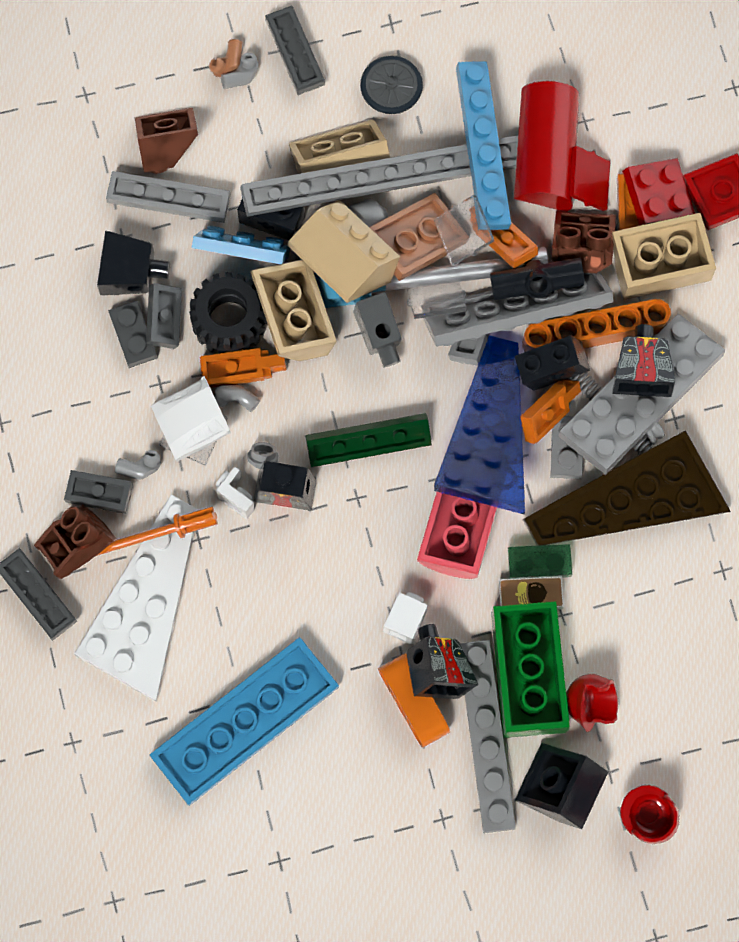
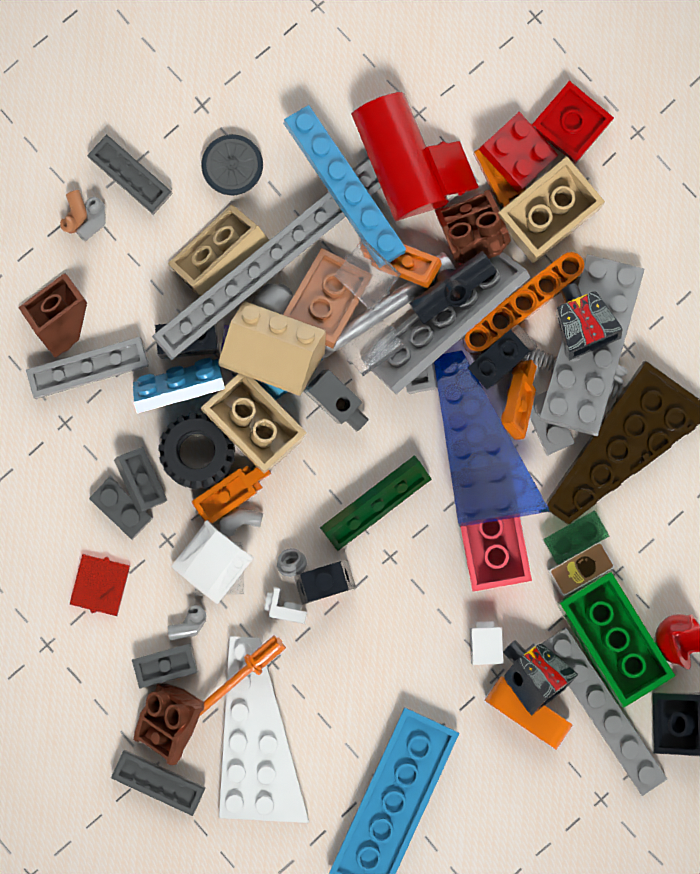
camera: 25 degrees left, 10 degrees up
black torso [97,231,170,296] -> none
none -> clear red piece [69,554,130,616]

